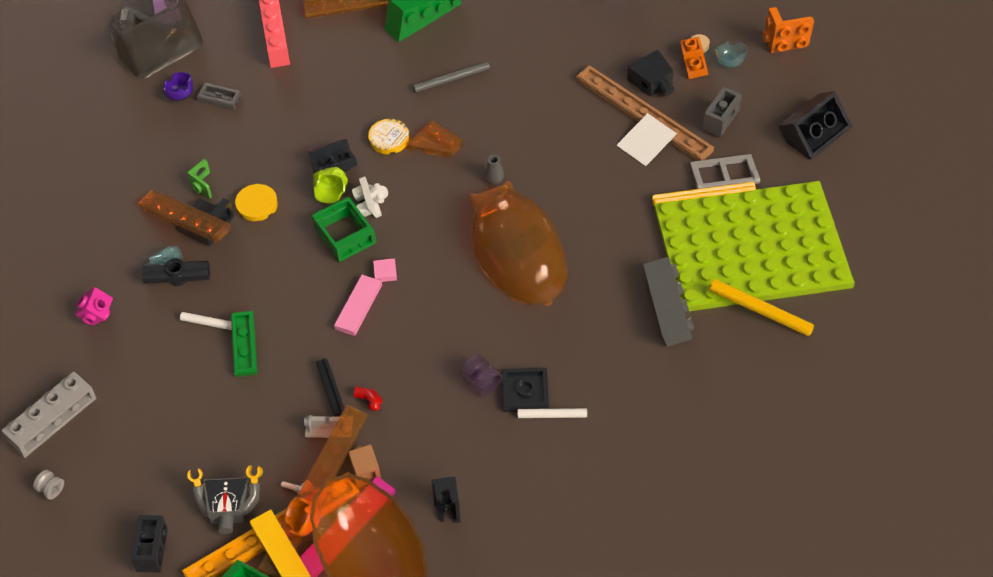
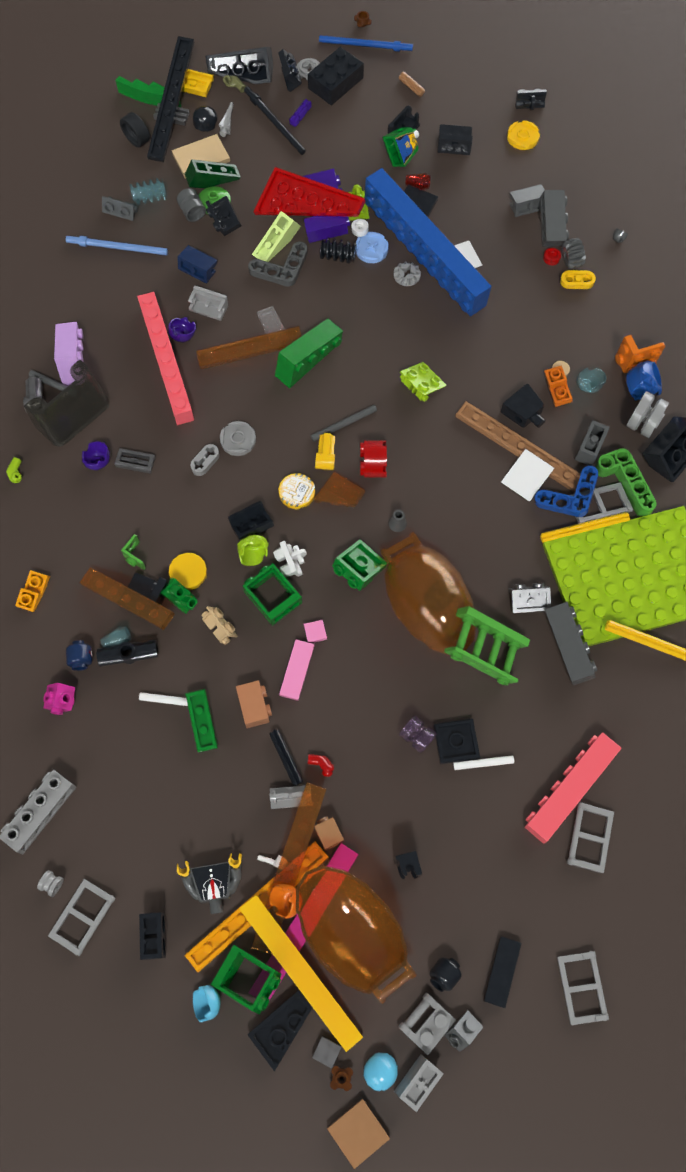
camera: 10 degrees left, 15 degrees up
none -> lime arm [6,457,22,483]
none -> light orange slope [15,570,50,612]
none -> light grey window [48,879,116,956]
none -> dark blue head [66,640,92,671]
none -> green hips [161,578,198,614]
none -> light grey beam [190,444,219,476]
none -> tan hinge [201,606,238,645]
none -> light grey tile [220,421,256,456]
none -> nougat brick [236,680,272,728]
none -> yellow piece [315,433,335,470]
none -> green plate [332,539,388,591]
none -> red brick [360,440,387,478]
none -> lime hinge [400,362,447,402]
none -> bright green fence [444,606,530,685]
none -> bracket [509,583,551,613]
none -> coral brick [524,732,622,844]
none -> blue beam [535,466,598,517]
none -> light grey window [567,802,614,873]
none -> bright green beam [595,448,657,517]
none -> blue piece [626,361,662,401]
none -> light grey wheel [626,391,669,439]

